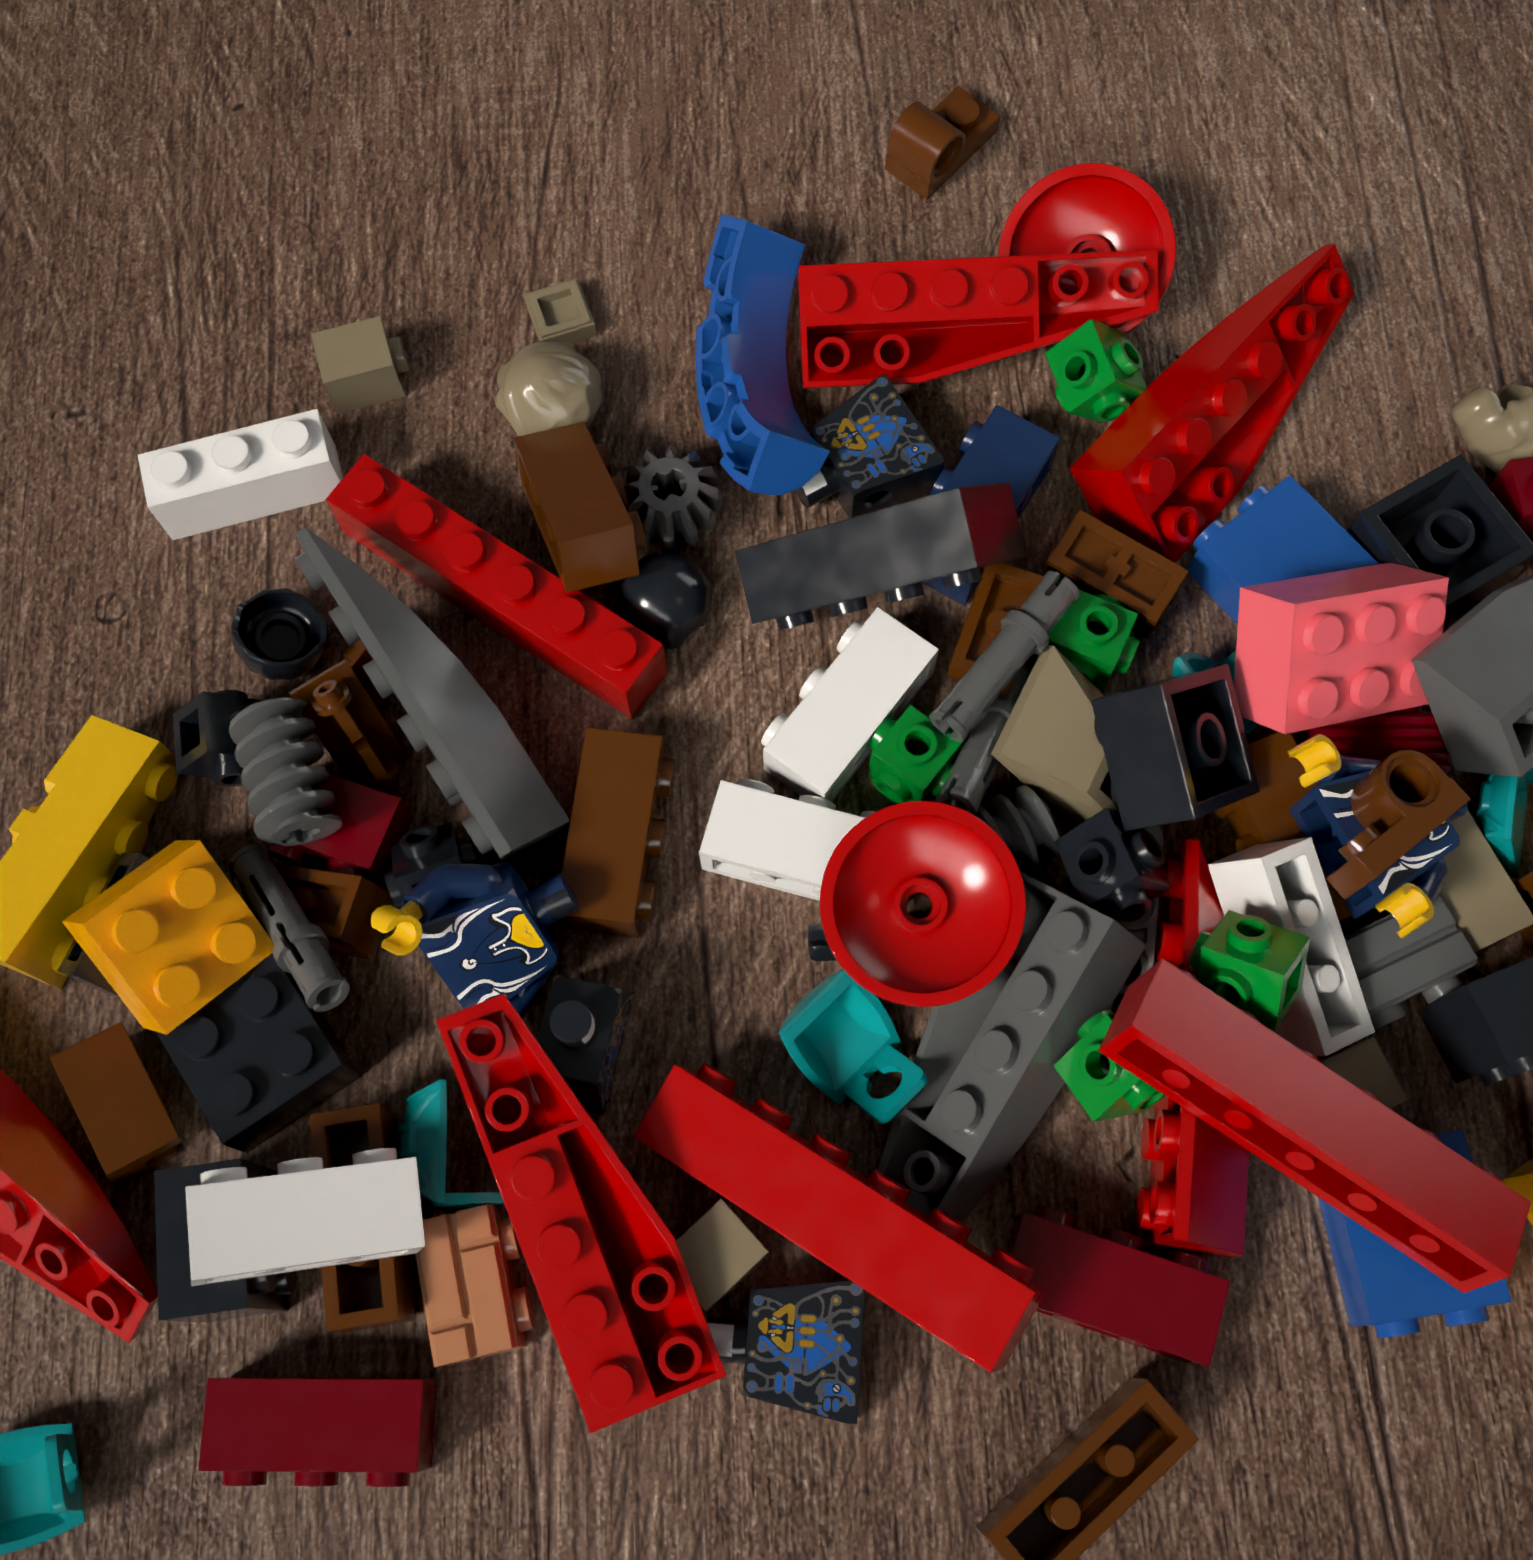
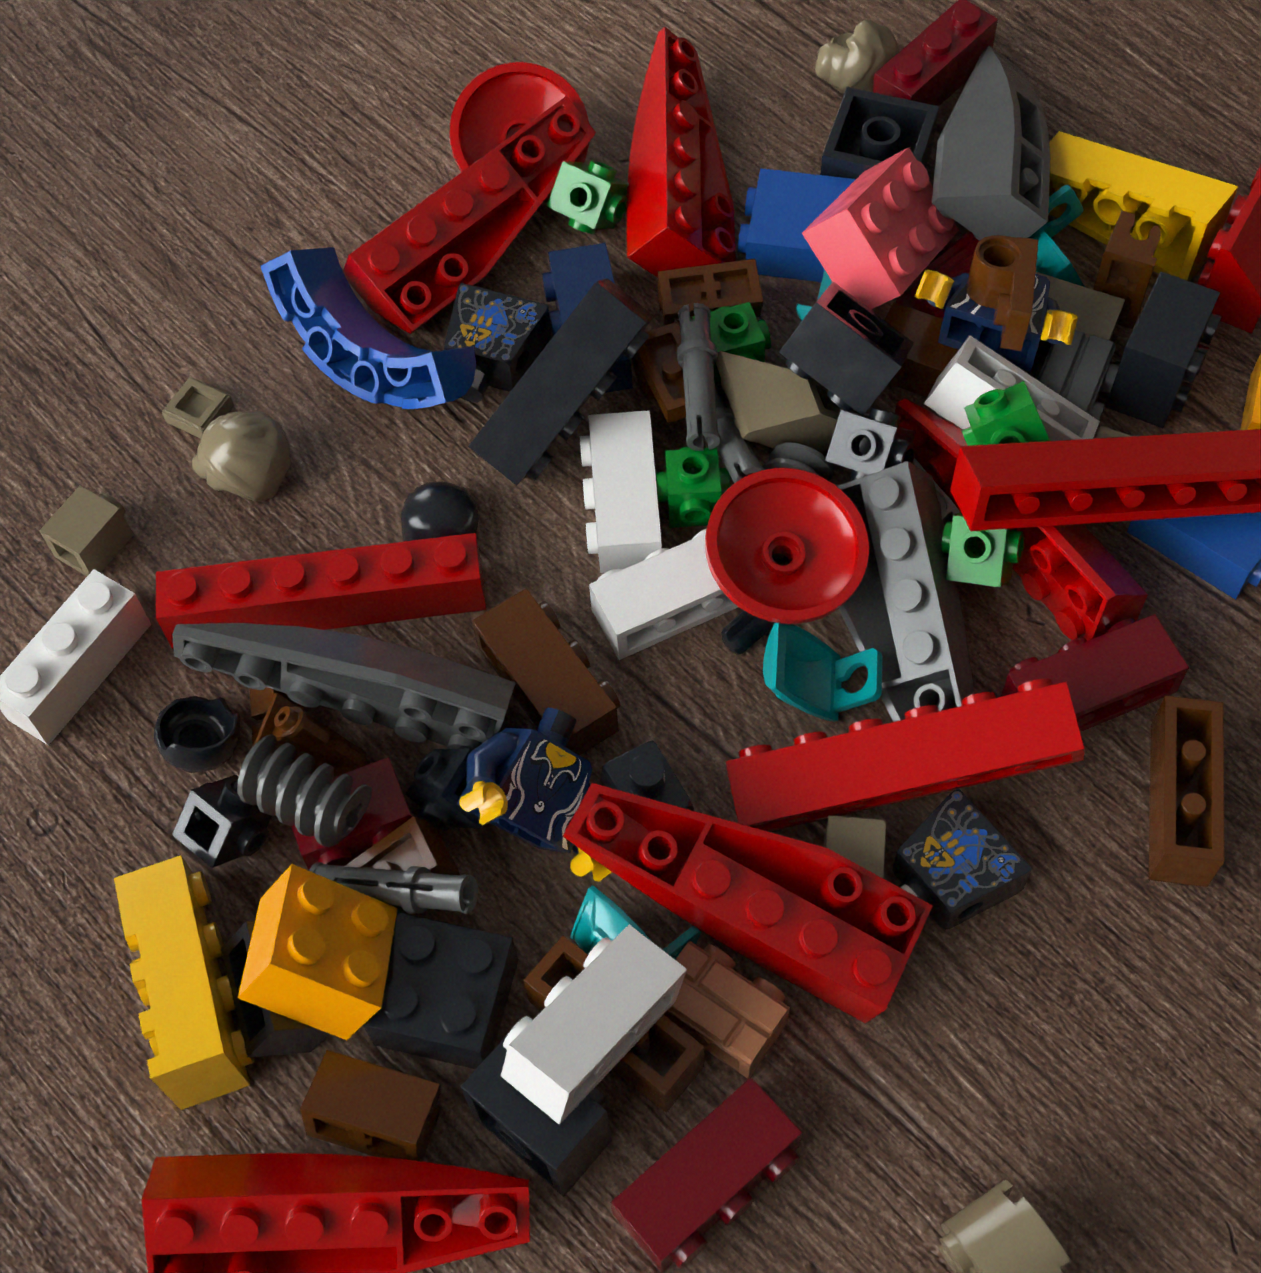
camera: 40 degrees left, 10 degrees down
reddish brown brick [514,422,645,593] -> none
flat silver gear [624,445,722,551] -> none
reddish brown plate [885,85,1001,200] -> none

